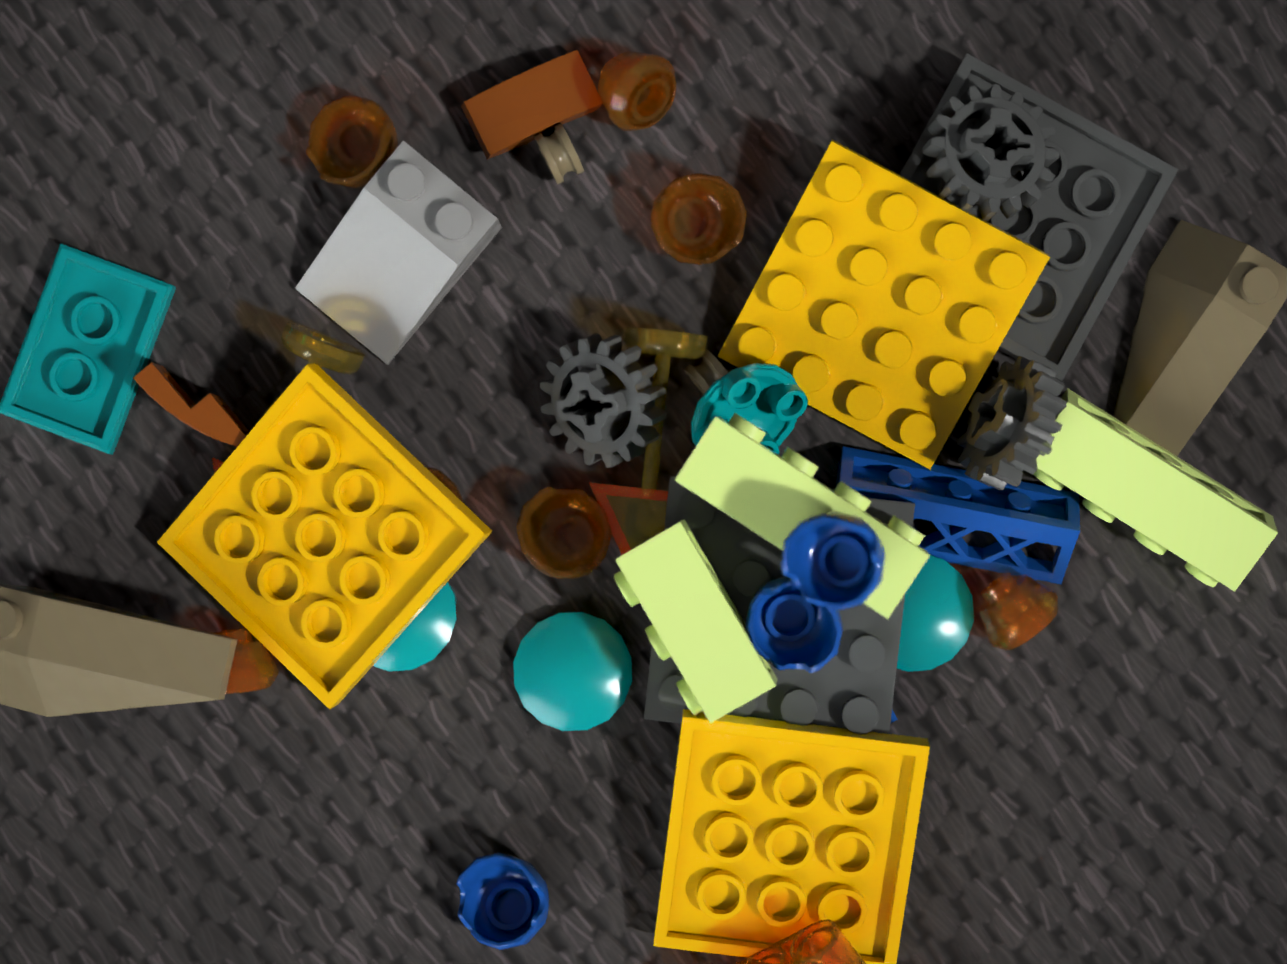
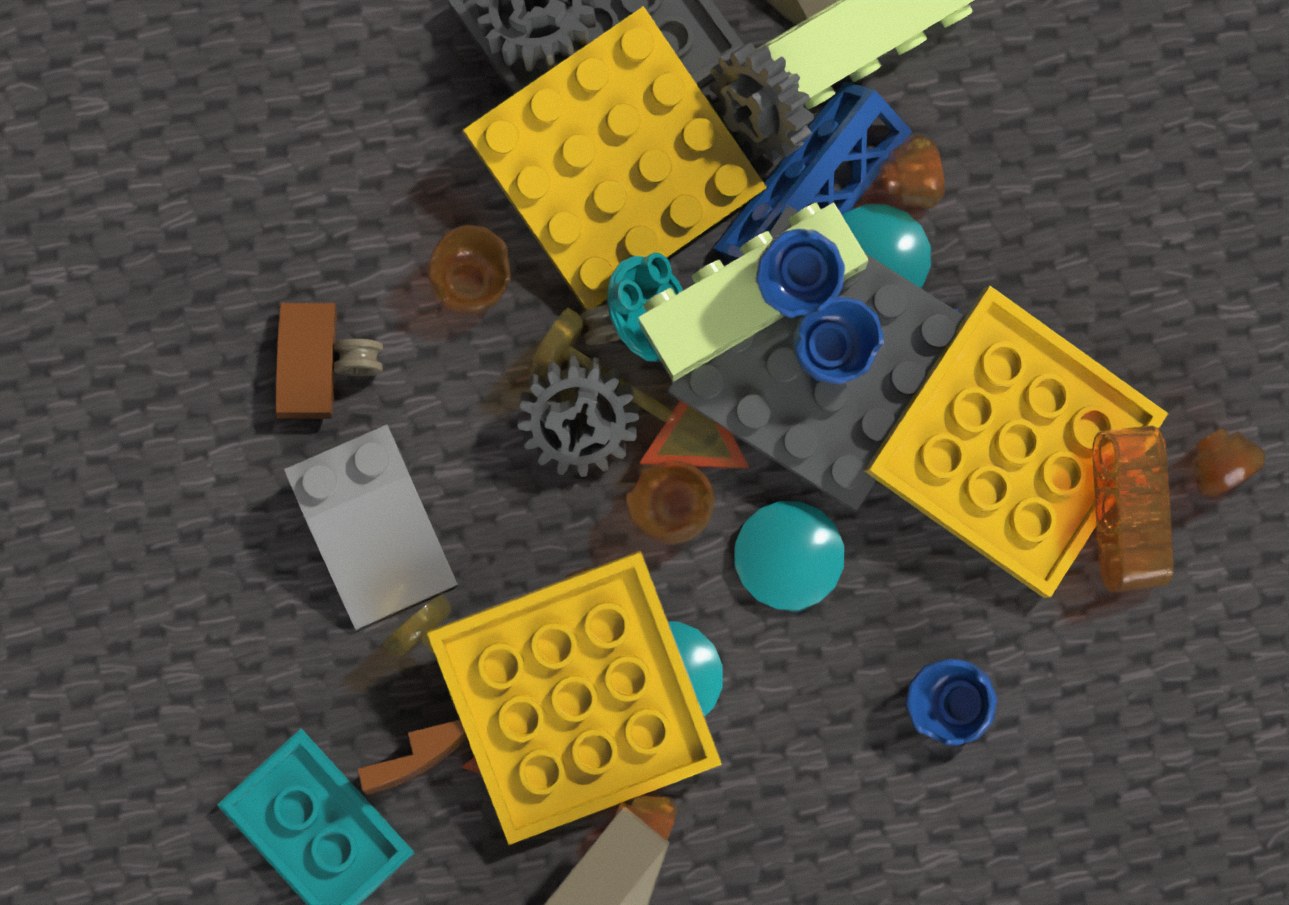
camera: 60 degrees left, 10 degrees down
clear orange hair [306,96,398,188] -> none
clear orange cone [598,51,676,131] -> none
yellowish green brick [613,519,778,724] -> none

